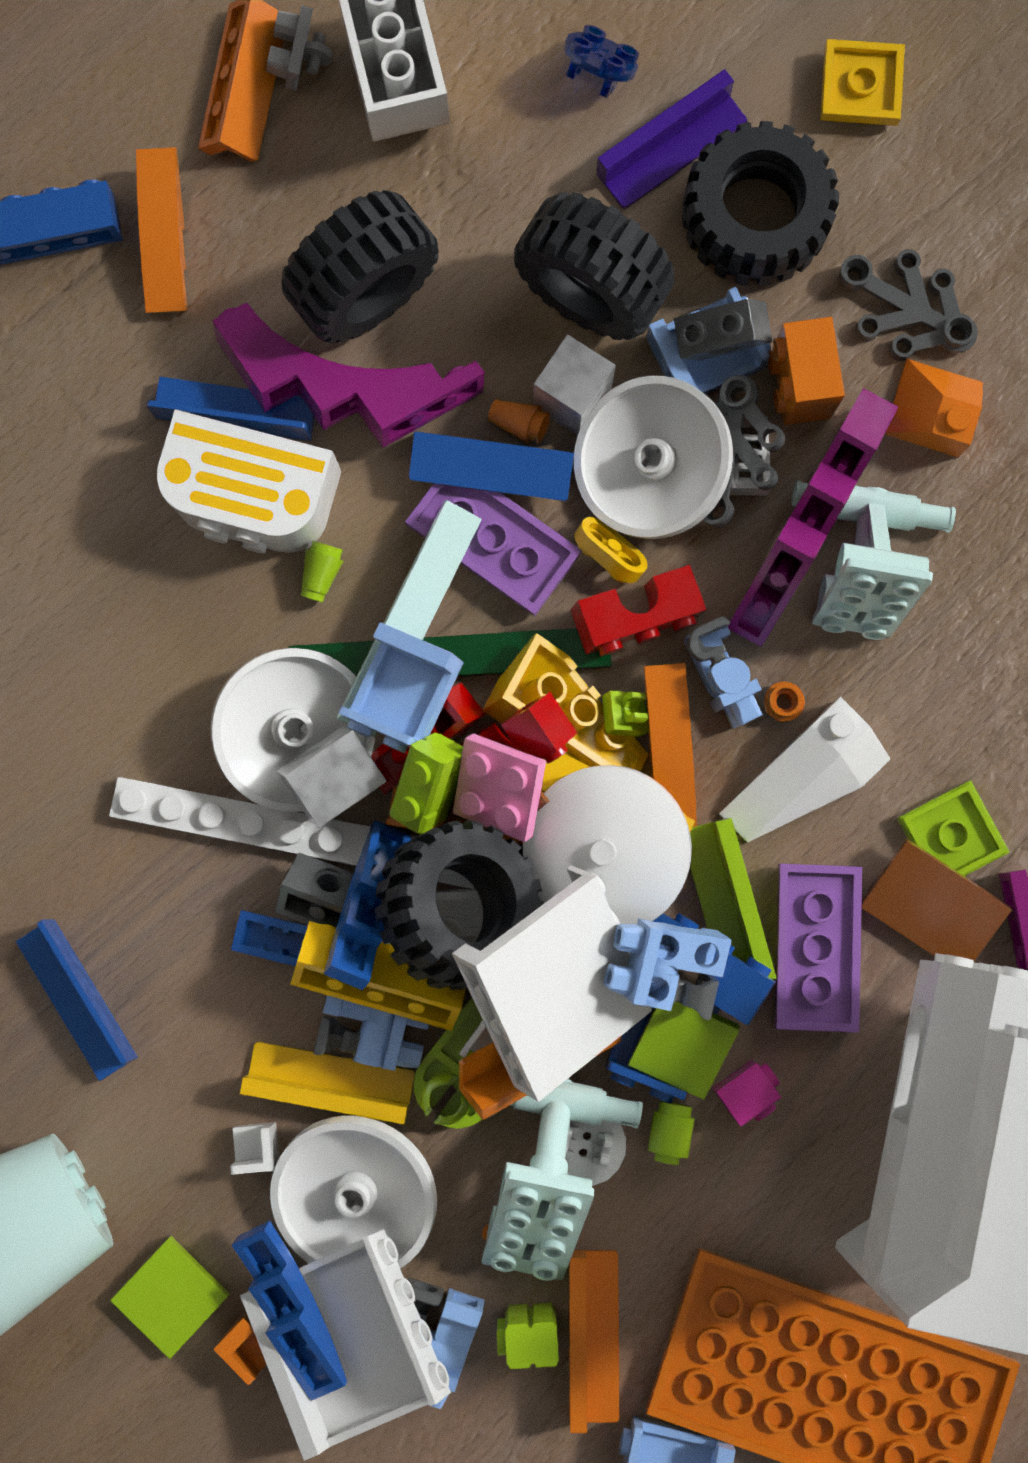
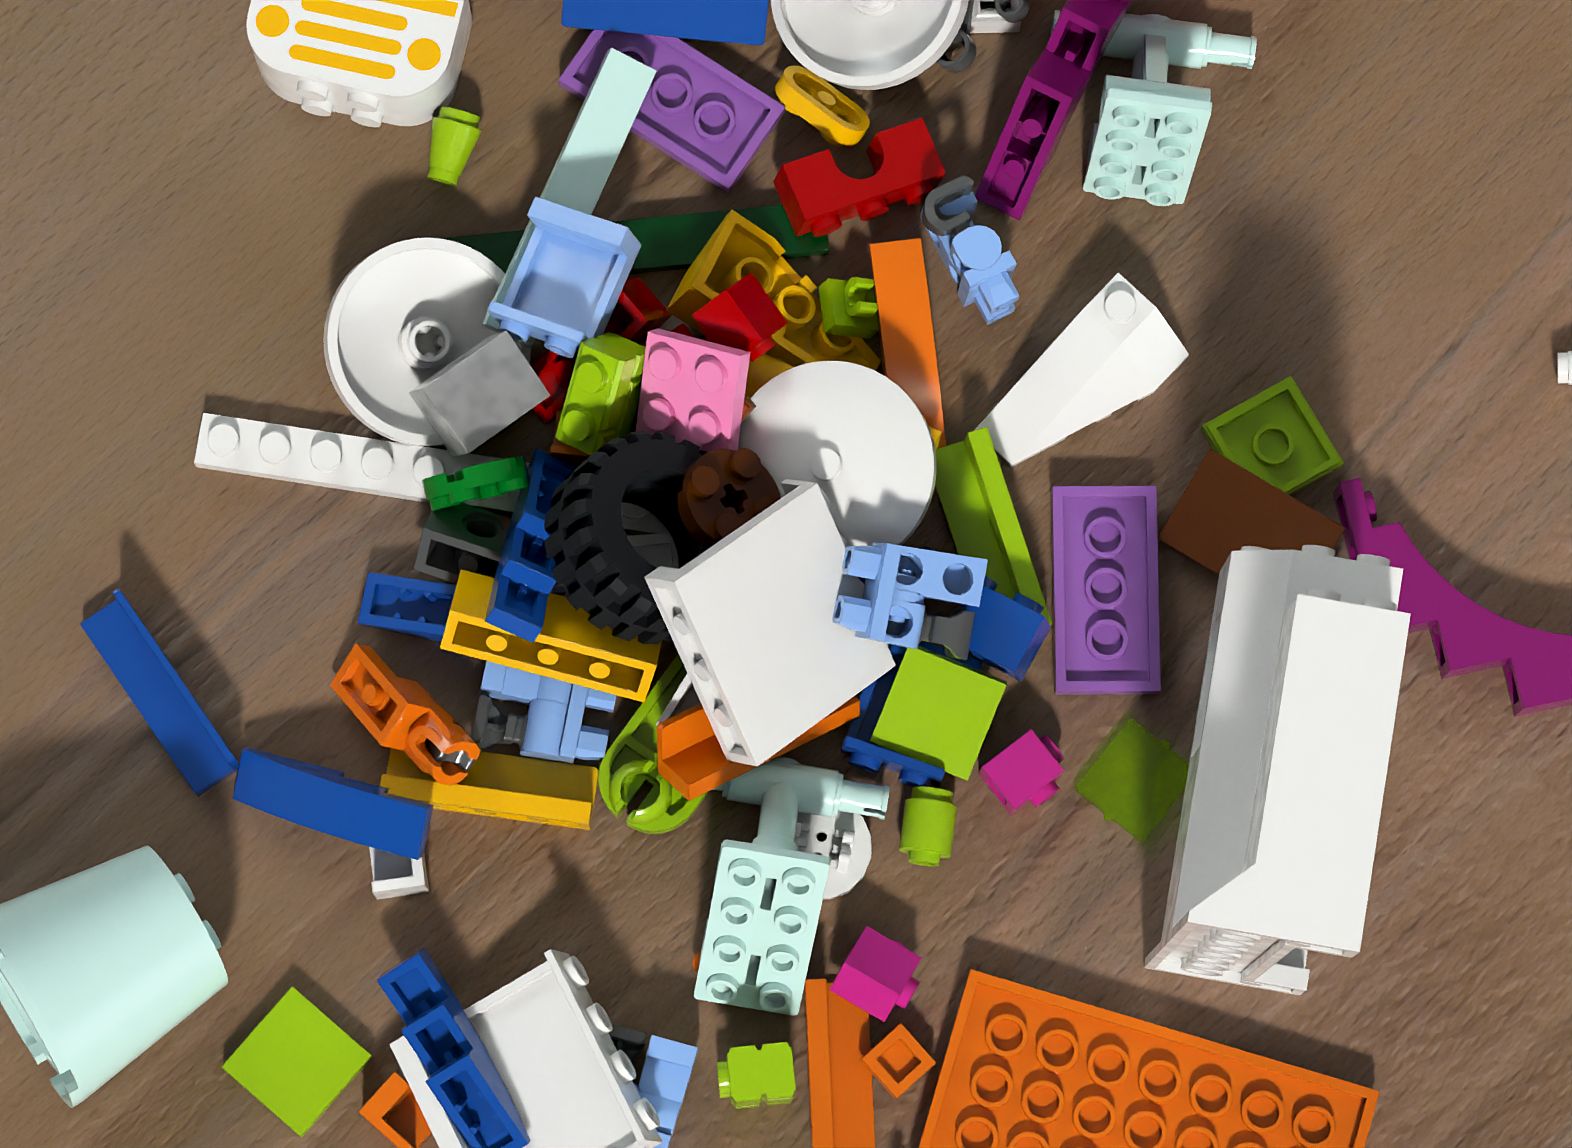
camera: 10 degrees left, 5 degrees down
white dish [270,1116,437,1269] -> none
orange plate [764,681,805,722] -> none
none -> blue slope [233,747,434,860]
none -> orange plate [330,643,481,786]
none -> green plate [422,456,529,511]
none -> reddish brown plate [677,448,781,547]
none -> dark pink brick [830,926,921,1022]
none -> orange plate [859,1023,936,1099]
none -> clear neon green piece [1074,718,1189,843]

